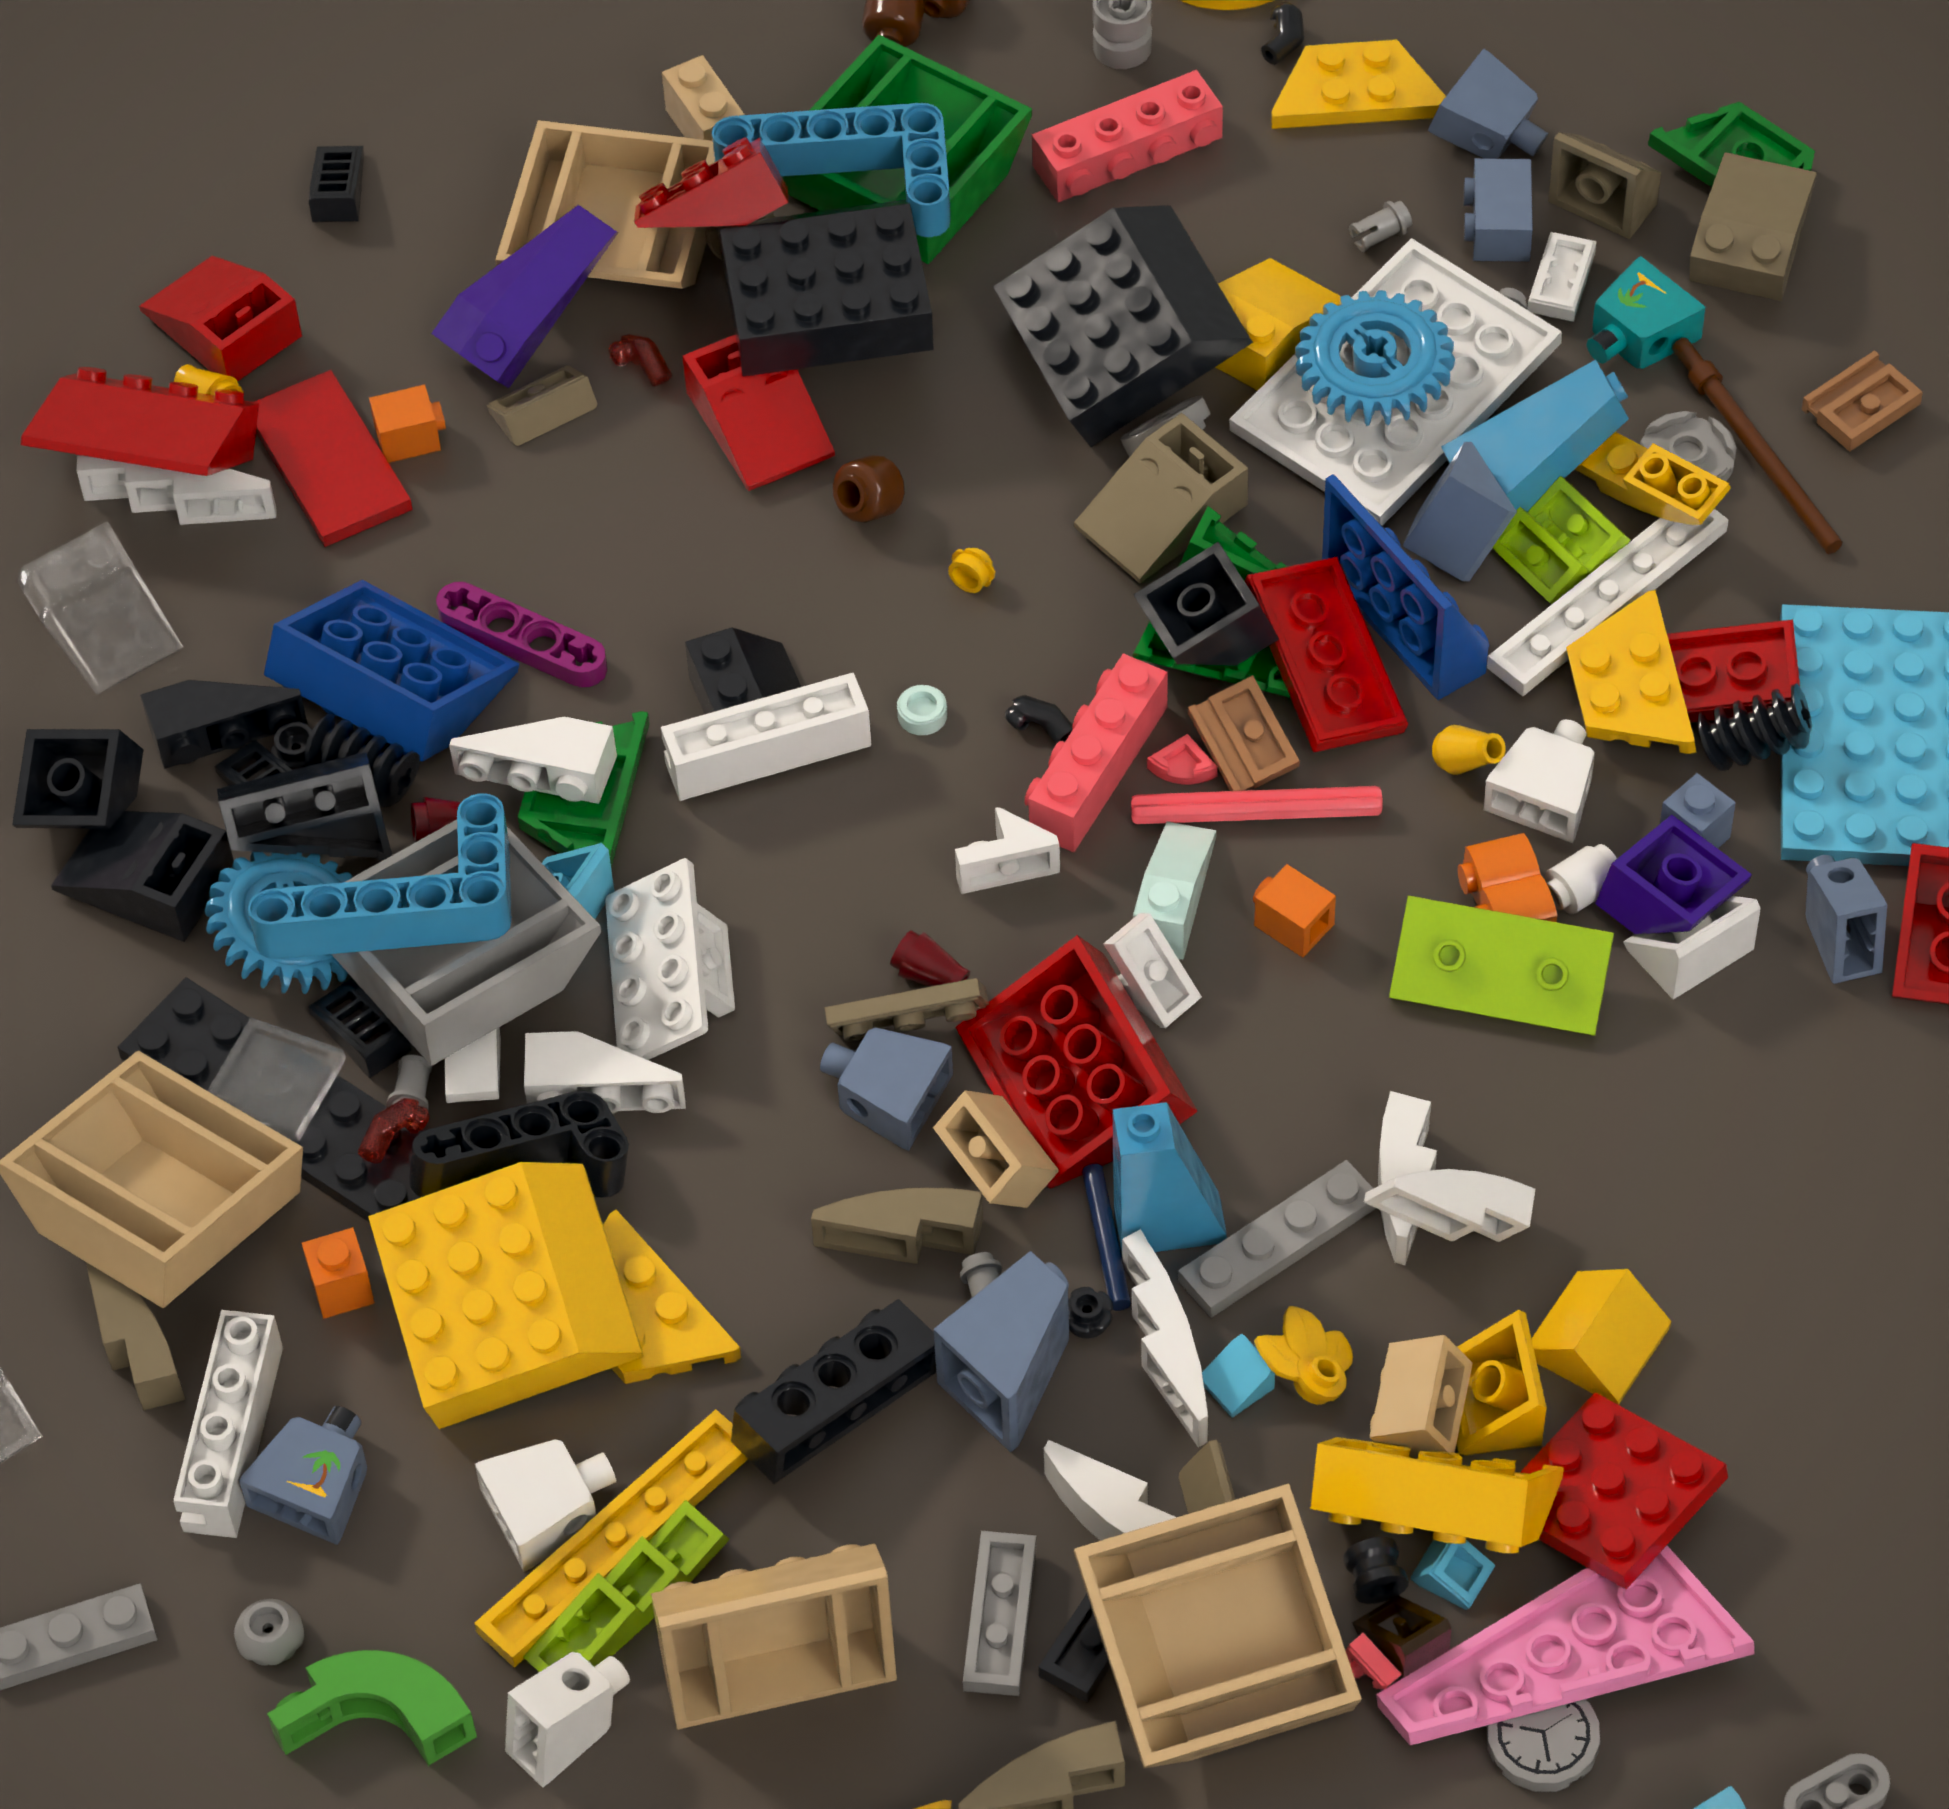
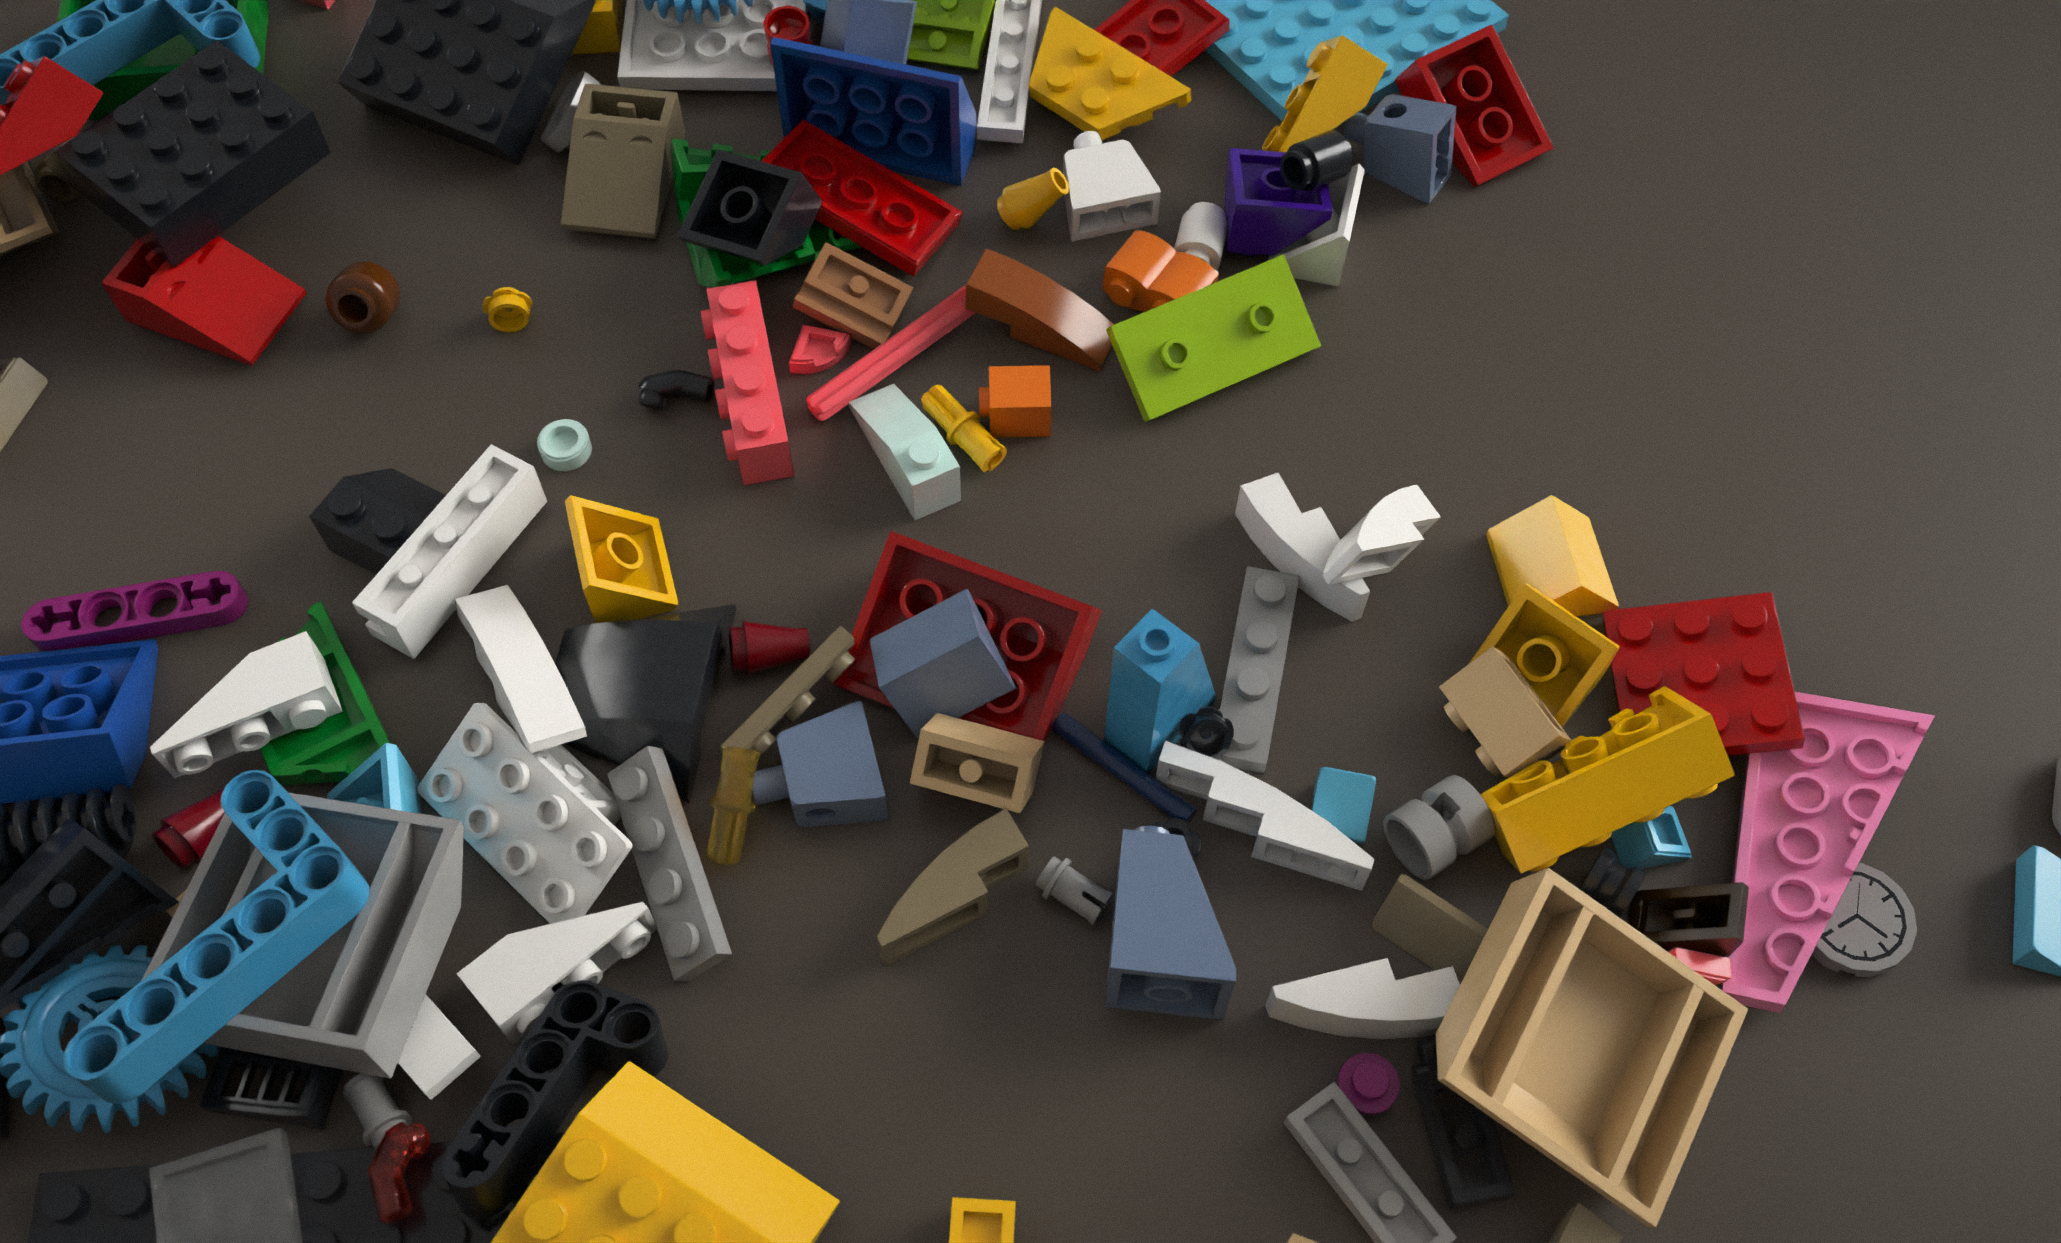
camera: 45 degrees left, 5 degrees up
yellow wing [603,1209,741,1384] -> none
clear red arm [609,334,672,387] -> none
black brick [731,1299,936,1484] -> none
white slope [955,807,1060,894] -> none
white slope [1103,913,1202,1028] -> none
yellow plate [1254,1306,1353,1405] -> none
sand blue brick [1660,773,1736,849] -> none
black piece [1698,683,1812,771] -> none
none -> white slope [455,585,587,754]
none -> black wedge [555,604,736,803]
none -> yellow slope [565,495,679,623]
none -> light grey plate [607,746,732,982]
none -> clear yellow axle [707,747,760,865]
none -> red wheel [763,6,812,66]
none -> sand blue slope [870,589,1017,738]
none -> yellow axle [921,385,1007,473]
none -> dark orange slope [966,248,1114,372]
none -> black plate [1178,707,1234,759]
none -> yellow slope [1262,35,1388,152]
none -> black brick [1280,130,1353,192]
none -> magenta plate [1337,1053,1400,1116]
none -> light grey wheel [1383,775,1495,880]

